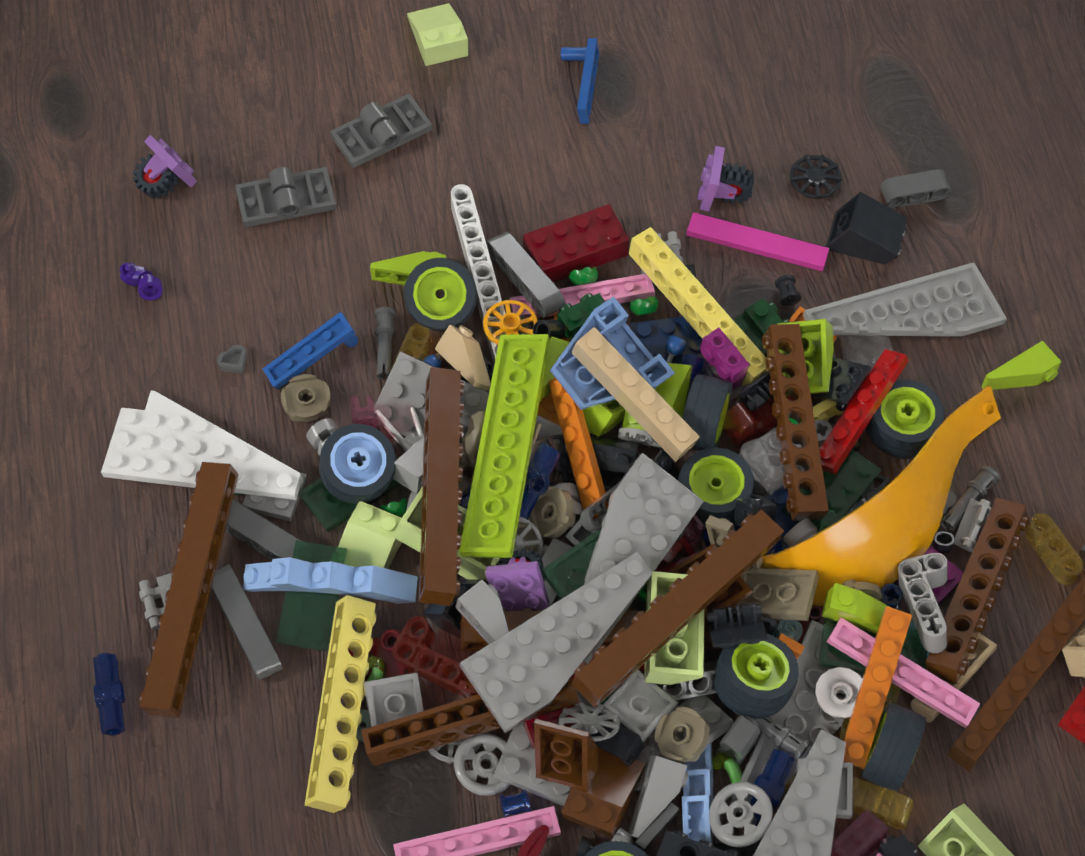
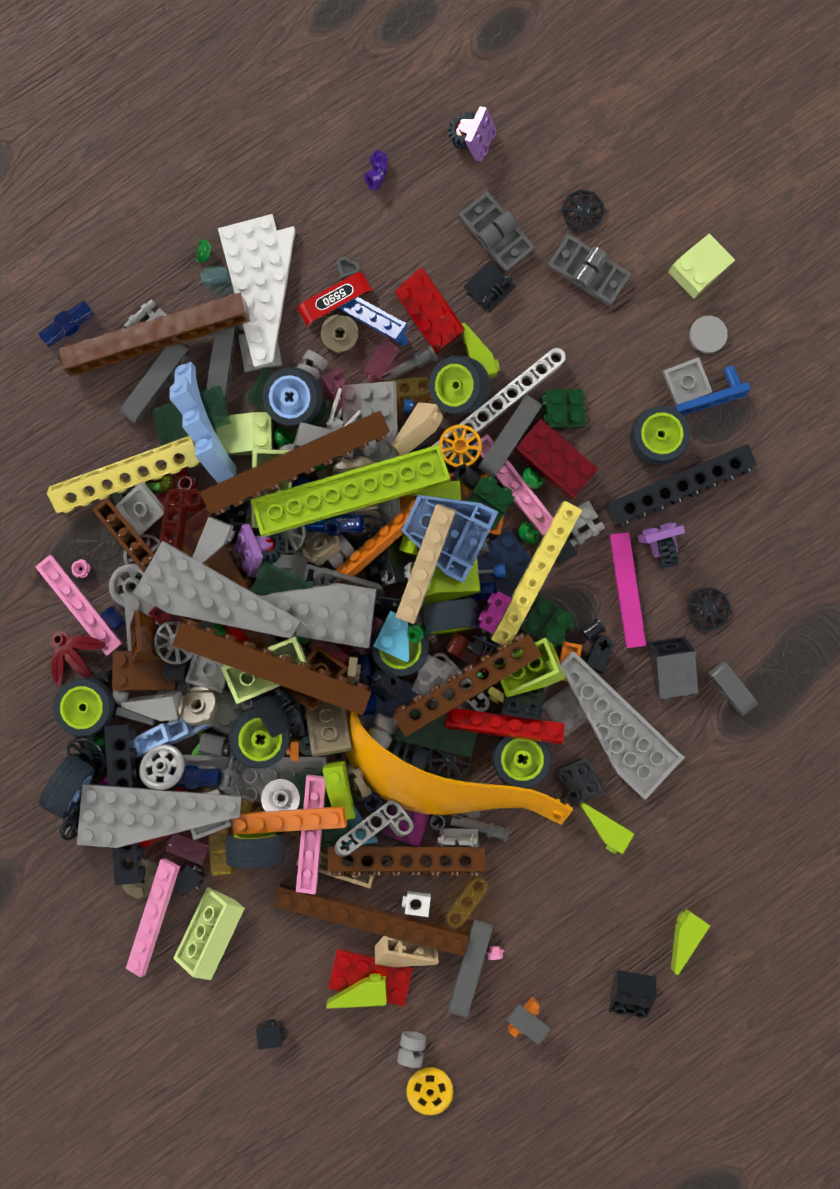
camera: 65 degrees right, 25 degrees up
none -> bright pink plate [72,559,91,578]
none -> green plate [195,239,211,263]
none -> clear light blue brick [200,265,229,287]
none -> red sticker [297,272,374,327]
none -> clear pink hinge [361,338,400,381]
none -> medium azure wing [374,611,409,663]
none -> red plate [394,268,465,353]
none -> white brick [402,891,431,917]
none -> green plate [407,625,425,643]
none -> black hinge [463,261,516,313]
none -> dark green plate [541,389,586,430]
none -> black hinge [554,757,605,806]
none -> black wheel [562,189,604,231]
none -> black piece [585,636,613,674]
none -> black brick [605,444,757,527]
none -> wheel [630,406,690,466]
none -> light grey plate [662,357,713,405]
none -> light grey tile [689,316,728,354]

